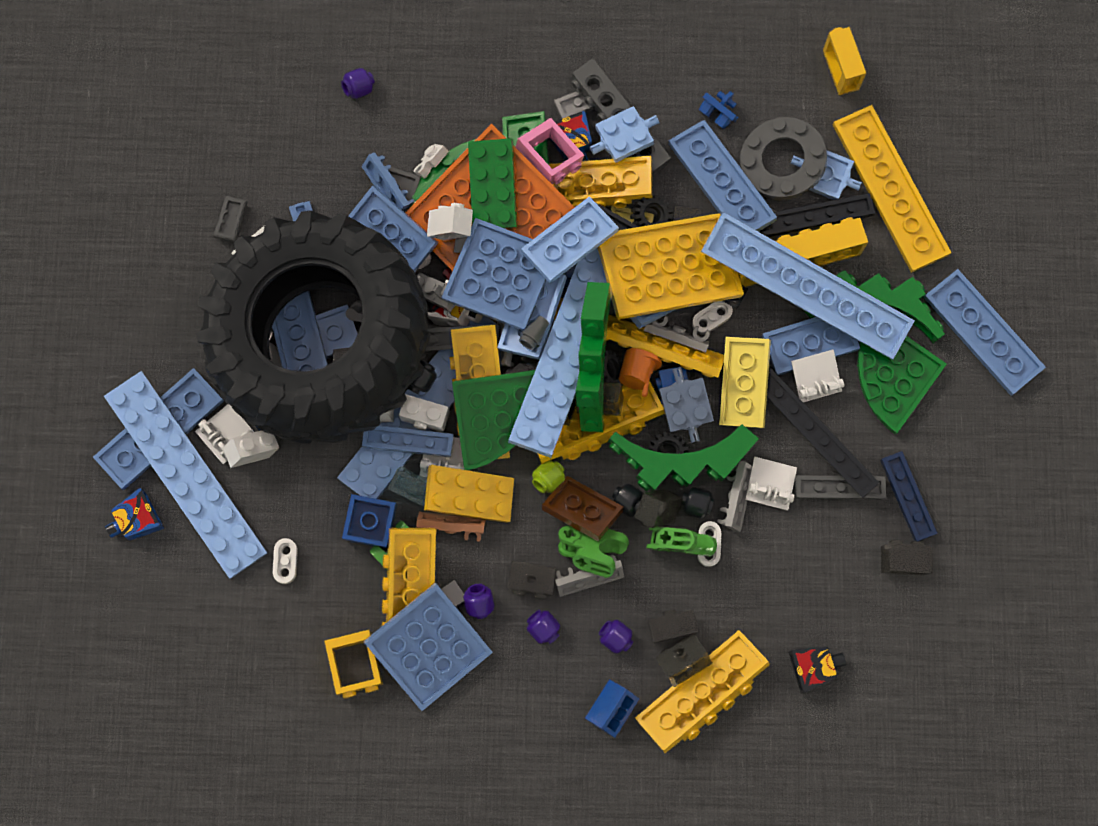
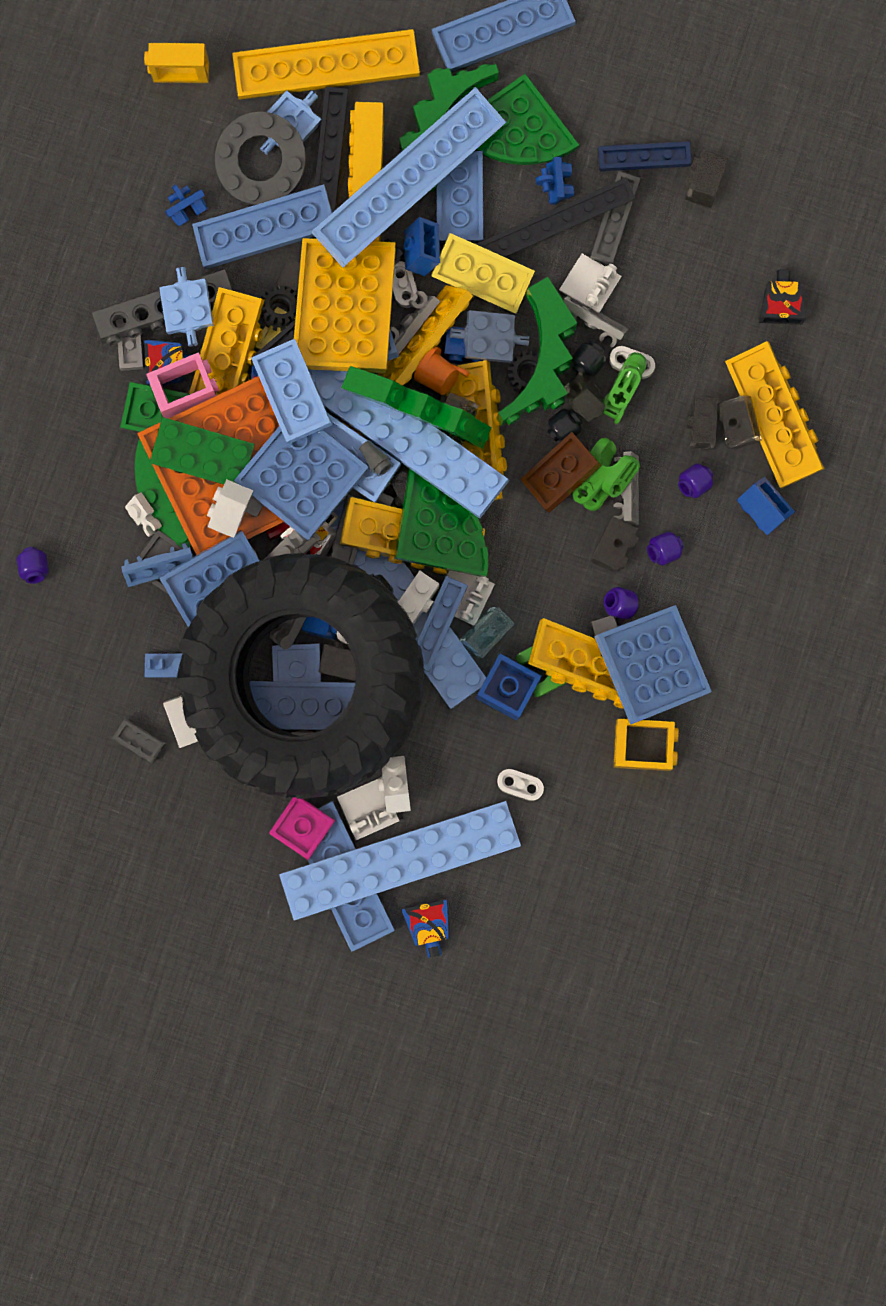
camera: 75 degrees left, 5 degrees up
nougat plate [416,511,486,541] -> none
yellow plate [424,465,514,523] -> none
lime head [532,461,565,493] -> none
white hinge [791,350,844,402] -> none
none -> dark pink tile [269,797,335,860]
none -> blue brick [403,217,440,276]
none -> blue hips [535,157,574,205]

